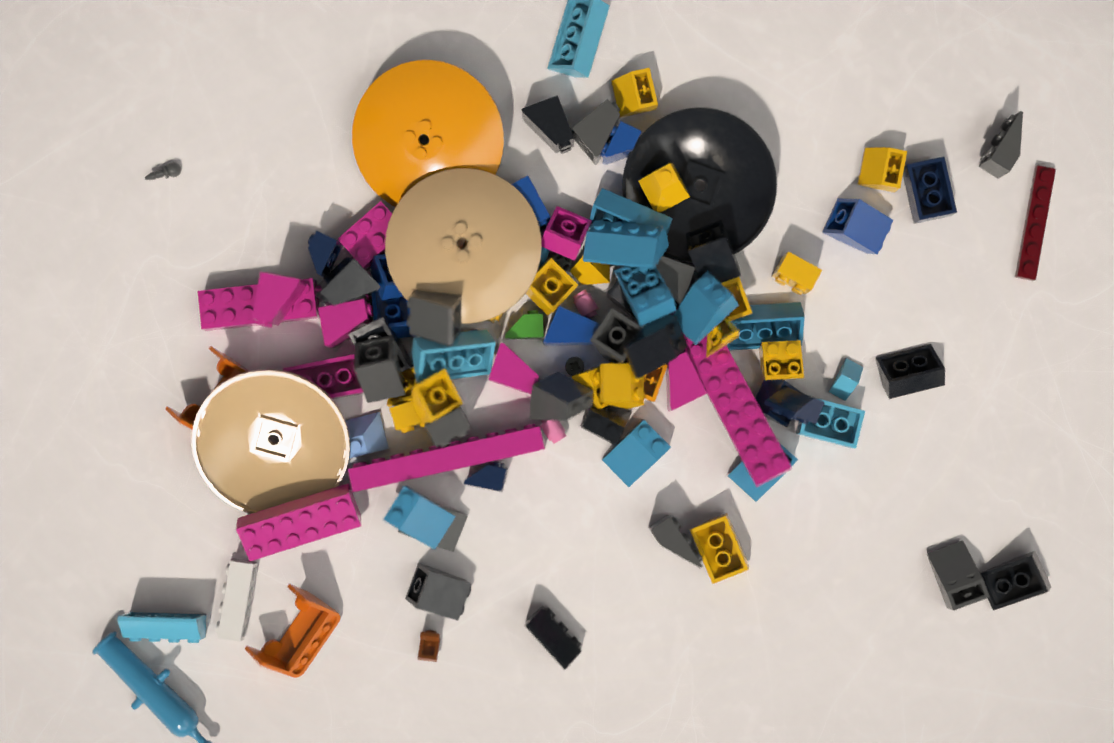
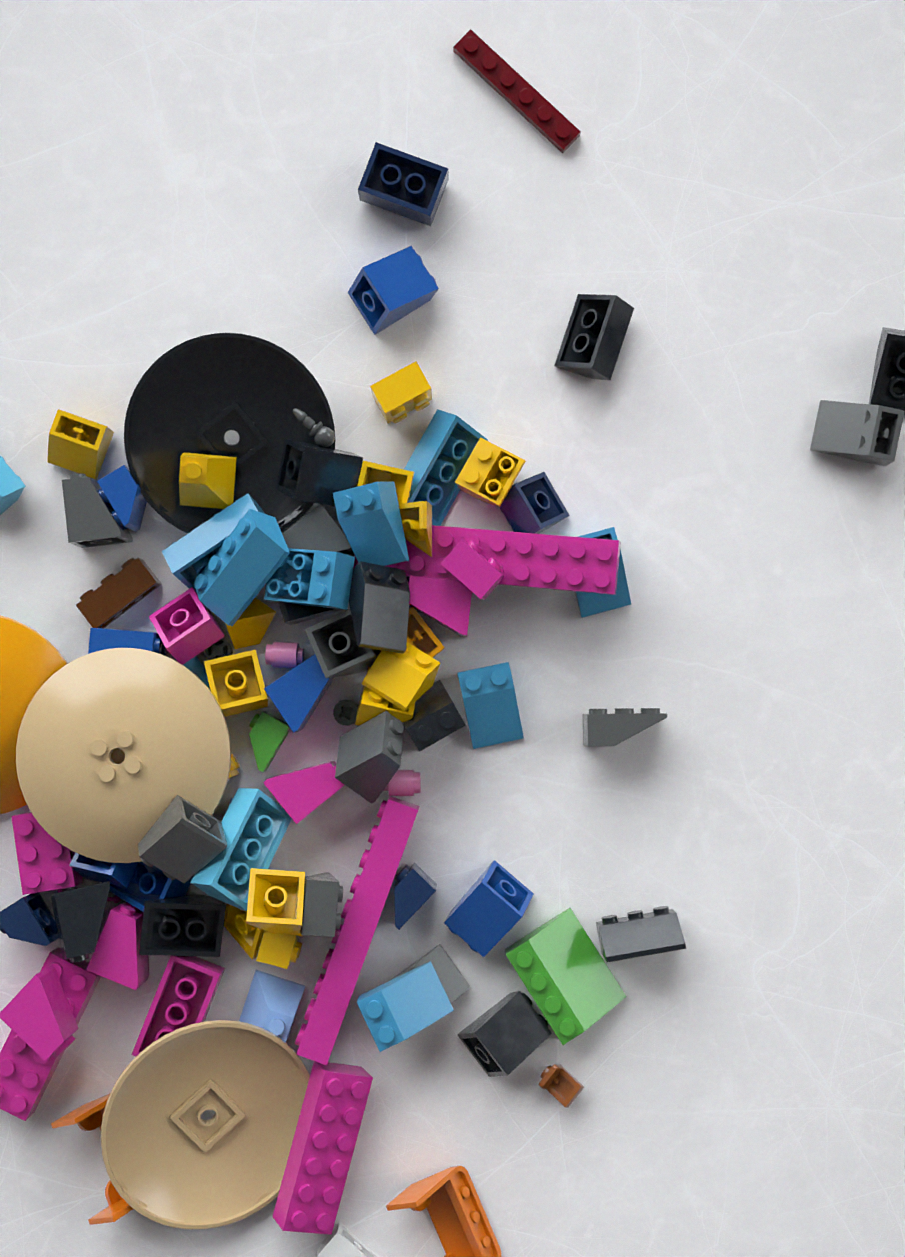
camera: 55 degrees left, 0 degrees up
dark grey slope [354,335,405,403] -> none
black slope [522,95,574,154] -> none
yellow slope [690,513,749,584] -> none
dark blue slope [764,386,825,425] -> none
medium azure brick [796,398,865,449] -> none
medium azure slope [828,358,863,401] -> none
yellow slope [857,147,907,193] -> none
dark grey slope [979,111,1023,179] -> none
none -> reddish brown brick [76,558,162,629]
none -> dark grey bar [293,408,335,448]
none -> dark pink brick [441,539,505,600]
none -> blue slope [444,860,534,957]
none -> bright green slope [505,908,627,1045]

